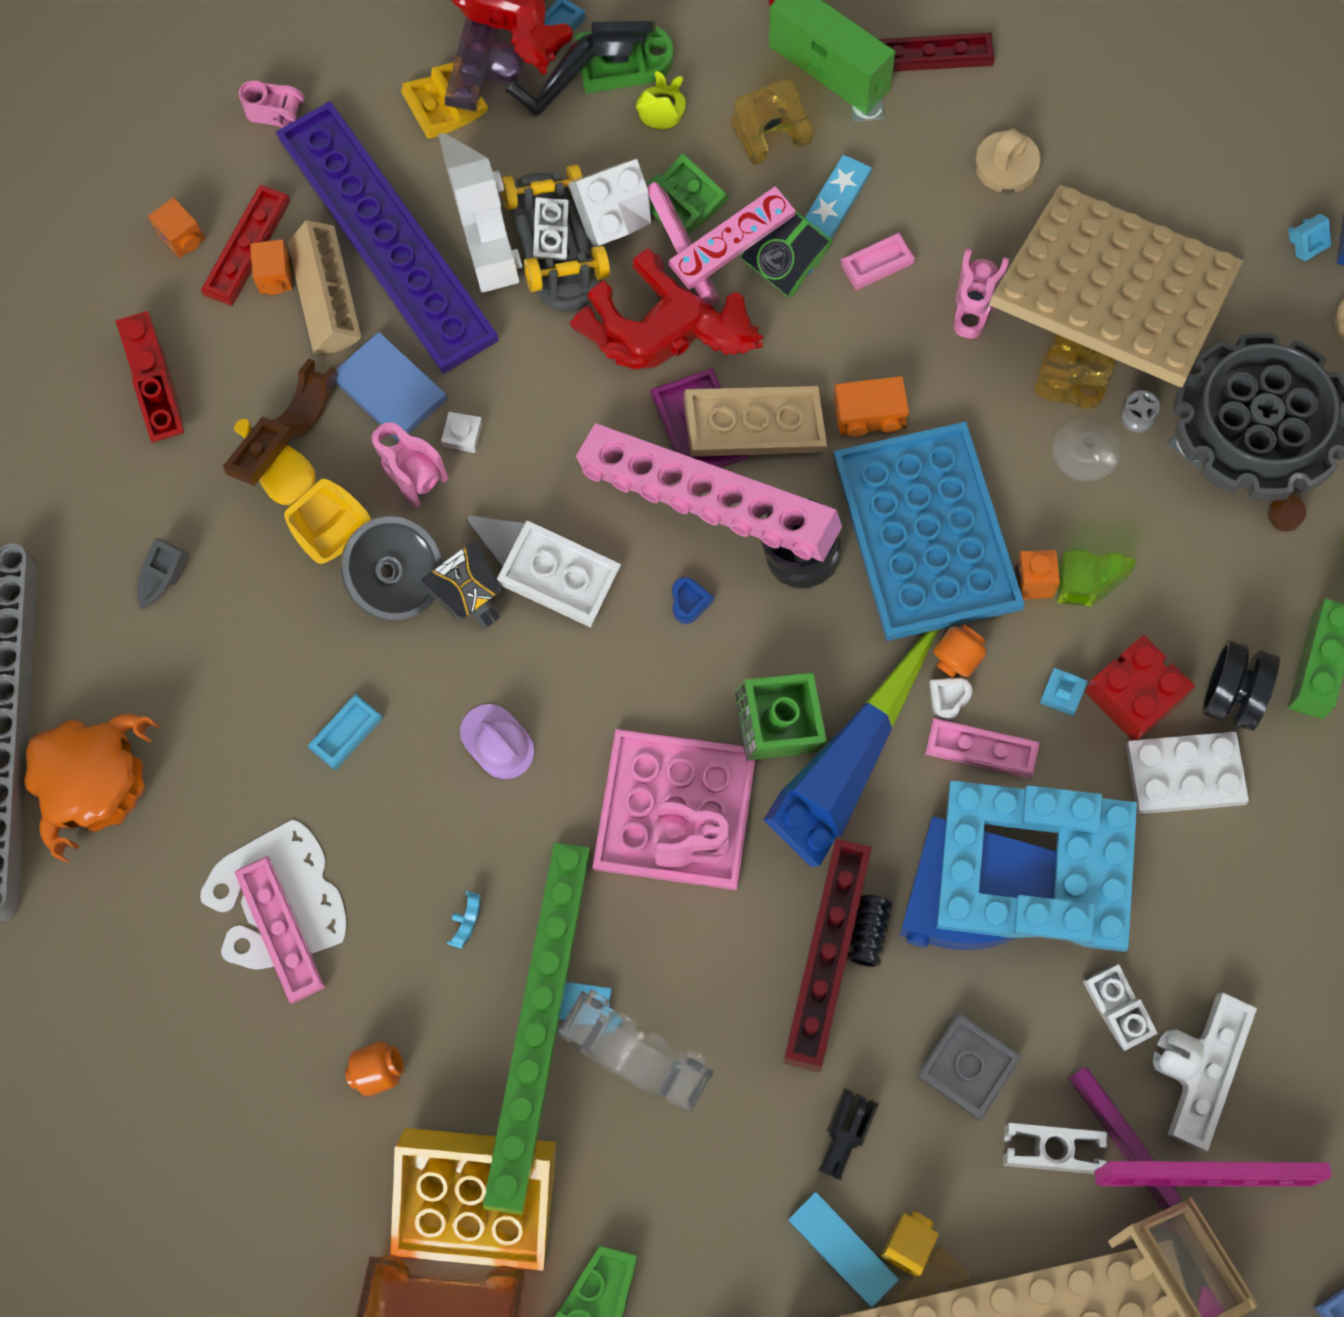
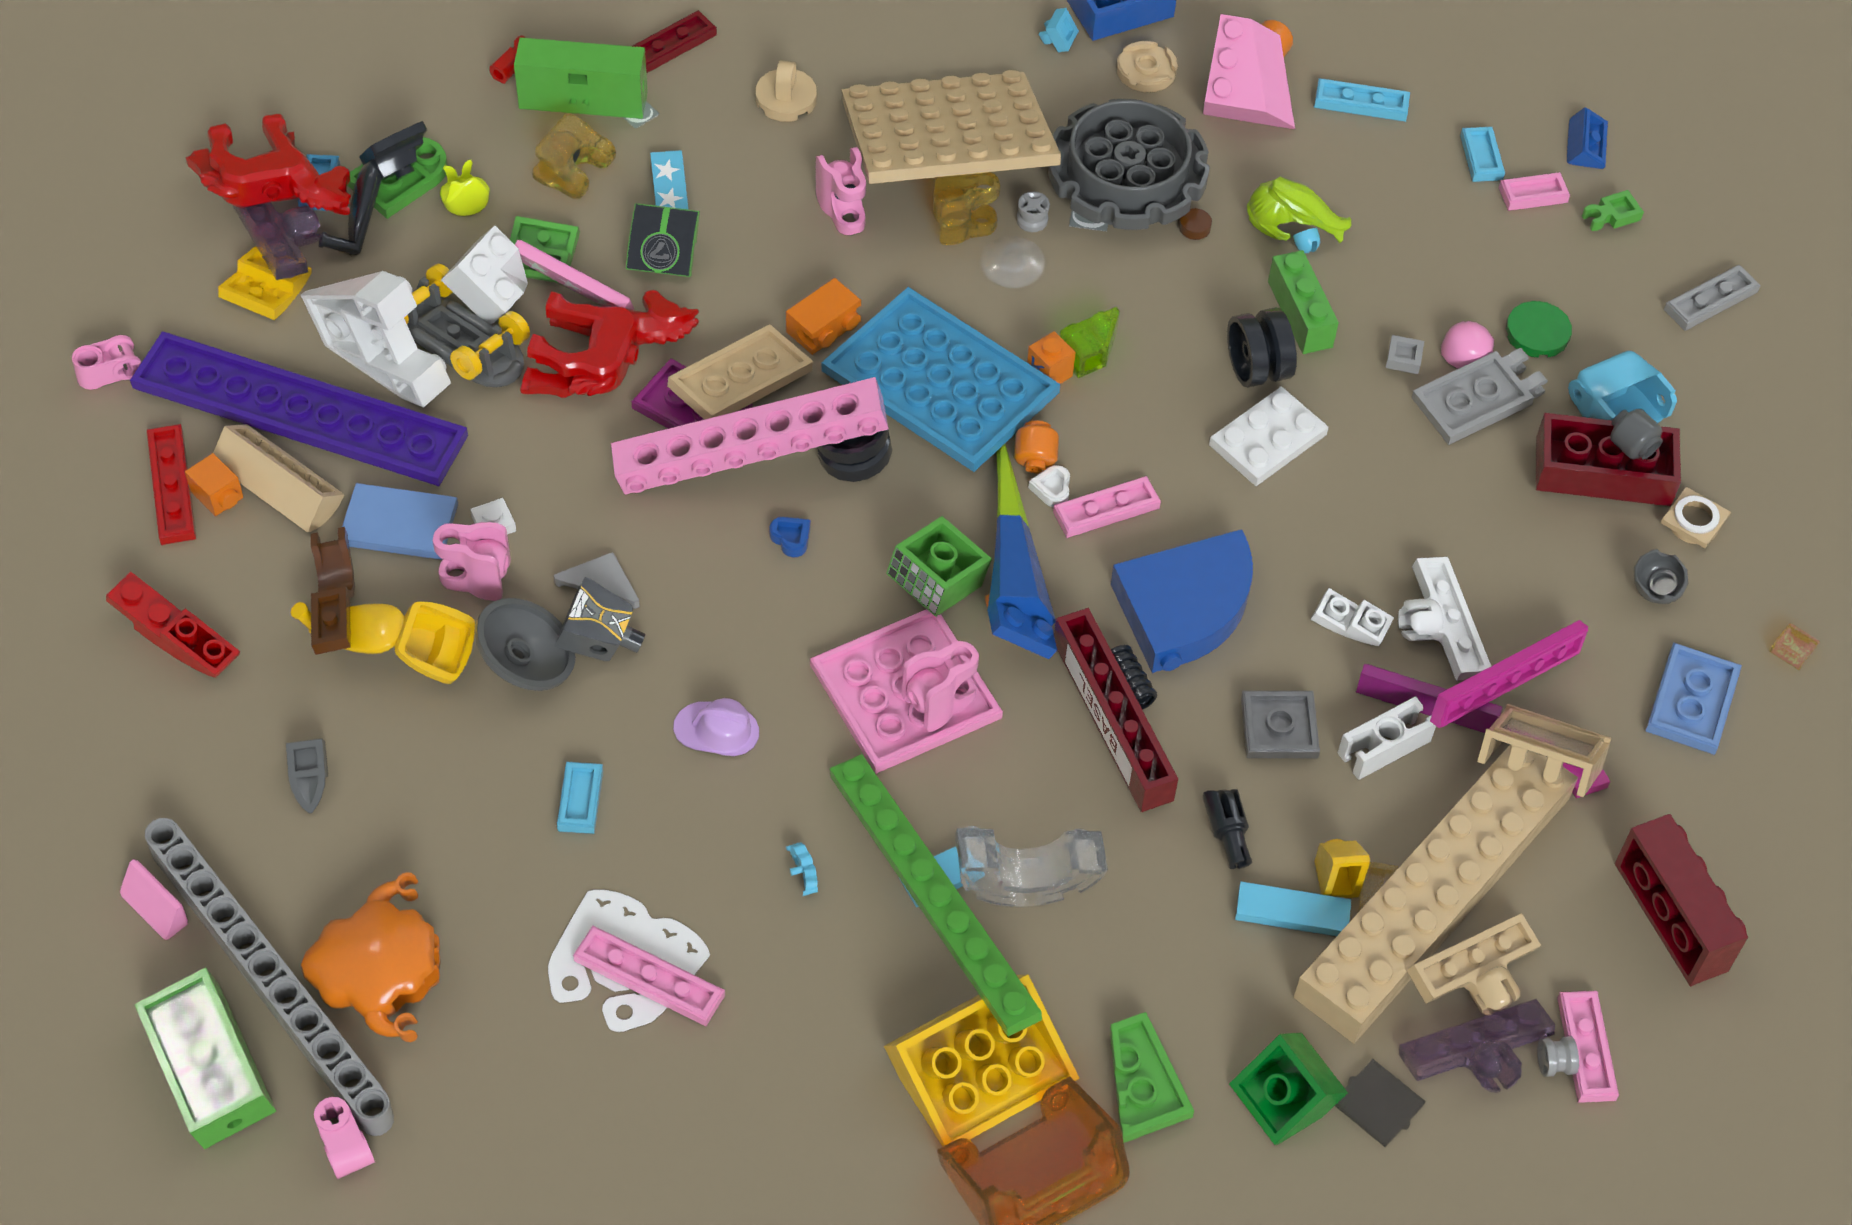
camera: 45 degrees left, 15 degrees down
orange brick [148,197,205,259] -> none
orange head [345,1041,404,1097] -> none
white plate [496,520,621,628] -> none
white slope [533,198,568,261] -> none
bright pink tile [669,186,796,290] -> none
bright pink tile [840,233,915,290] -> none
medium azure piece [936,780,1137,952] -> none
medium azure tile [1040,668,1088,716] -> none
red piece [1085,635,1195,741] -> none

